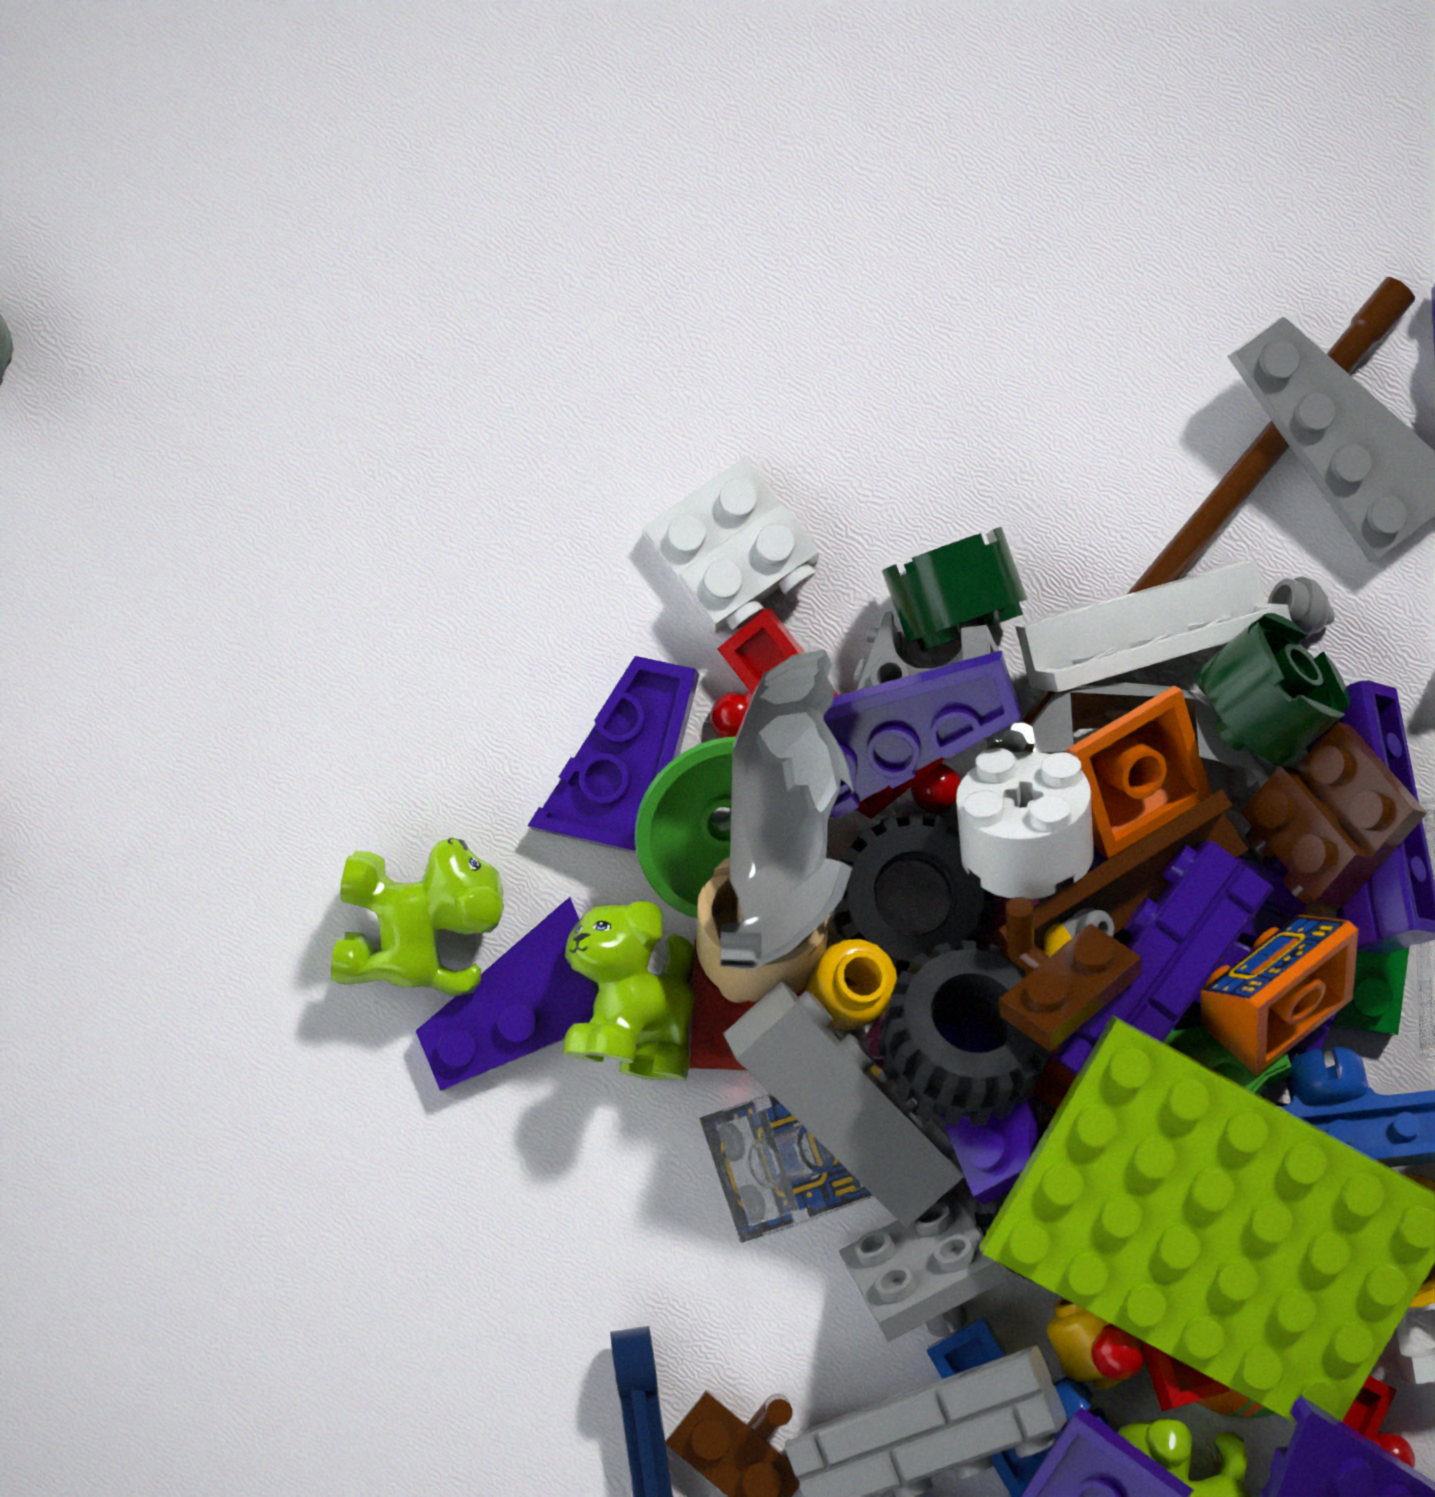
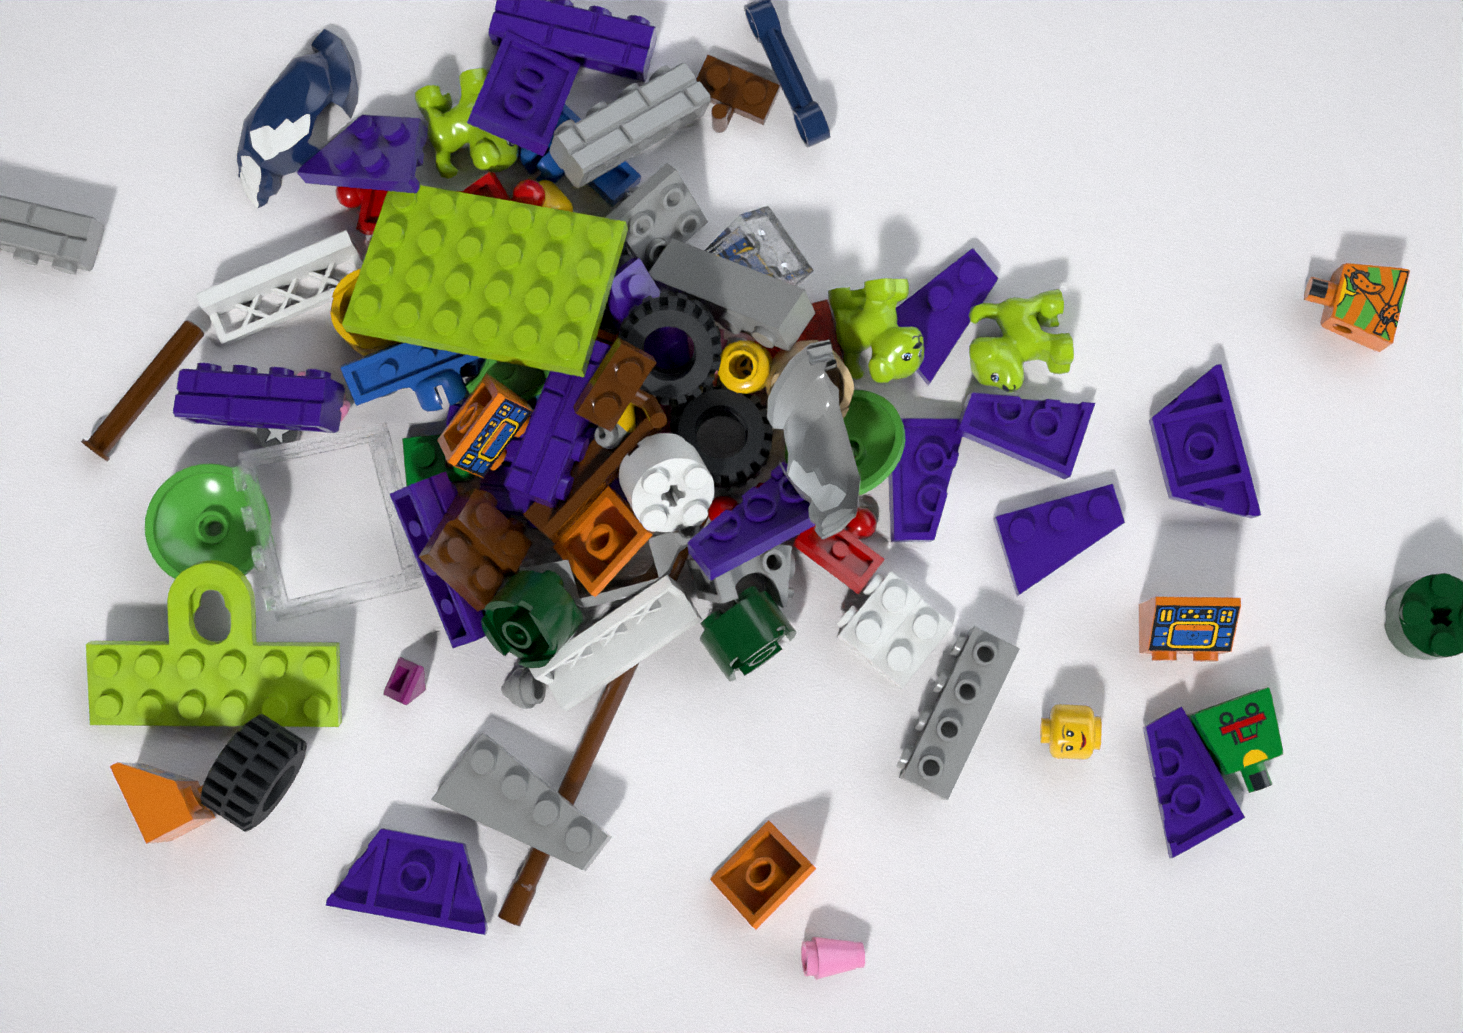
camera: 170 degrees right, 0 degrees up
none -> orange slope [710,820,817,930]
none -> bright pink cone [801,937,865,980]
none -> light grey brick [897,626,1020,800]
none -> dark purple wing [954,392,1095,480]
none -> dark purple wing [993,484,1125,596]
none -> yellow head [1040,704,1102,760]
none -> slope [1138,597,1241,662]
none -> dark purple wing [1142,707,1245,858]
none -> dark purple wing [1148,364,1261,519]
none -> green torso [1187,687,1283,793]

